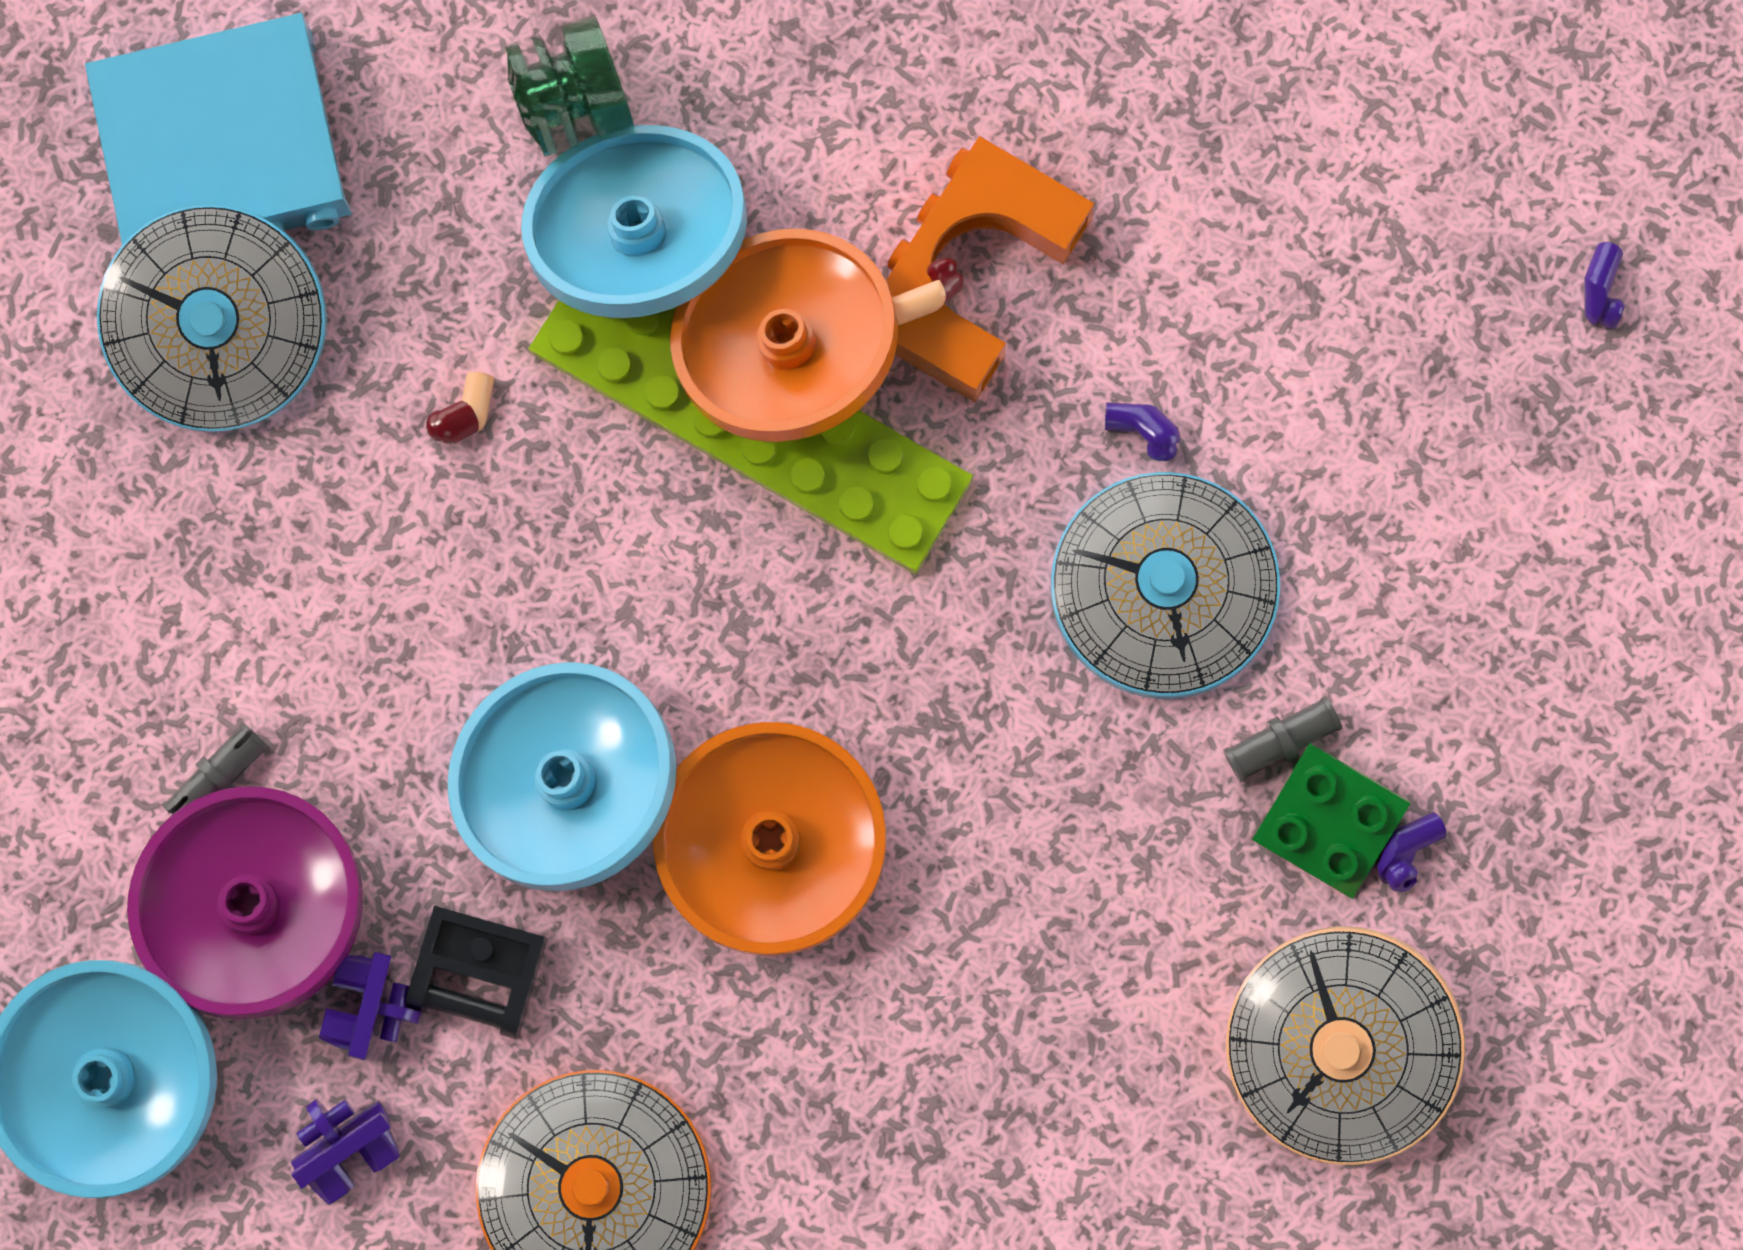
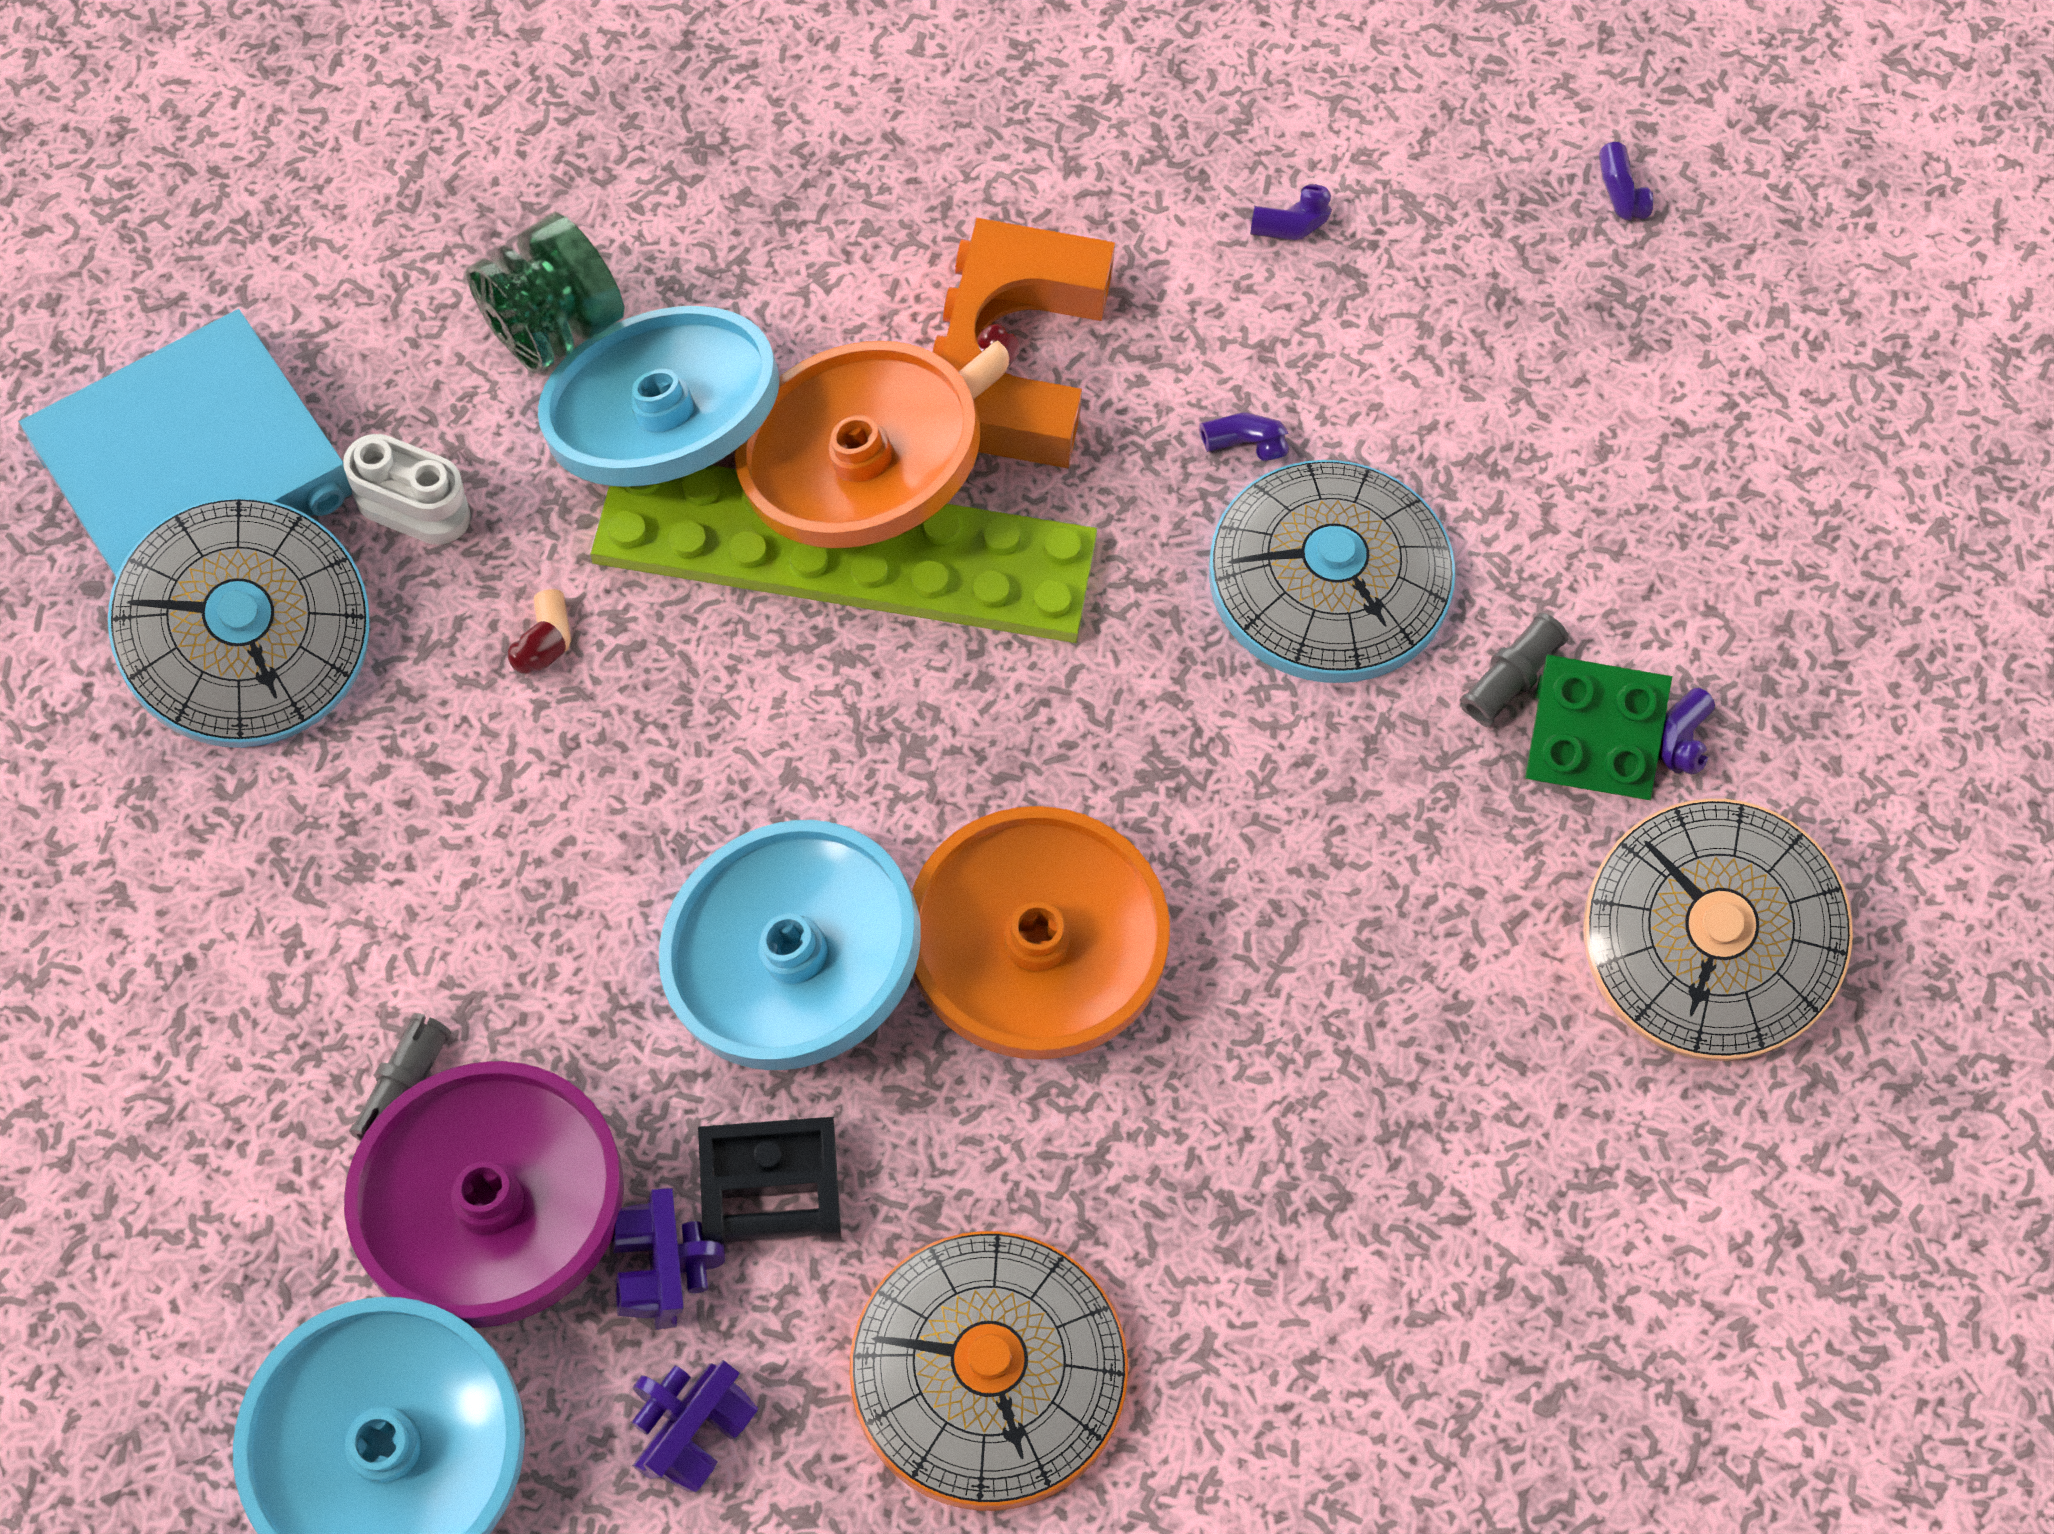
camera: 30 degrees left, 15 degrees down
none -> white brick [343,434,471,545]
none -> dark purple arm [1250,184,1332,240]

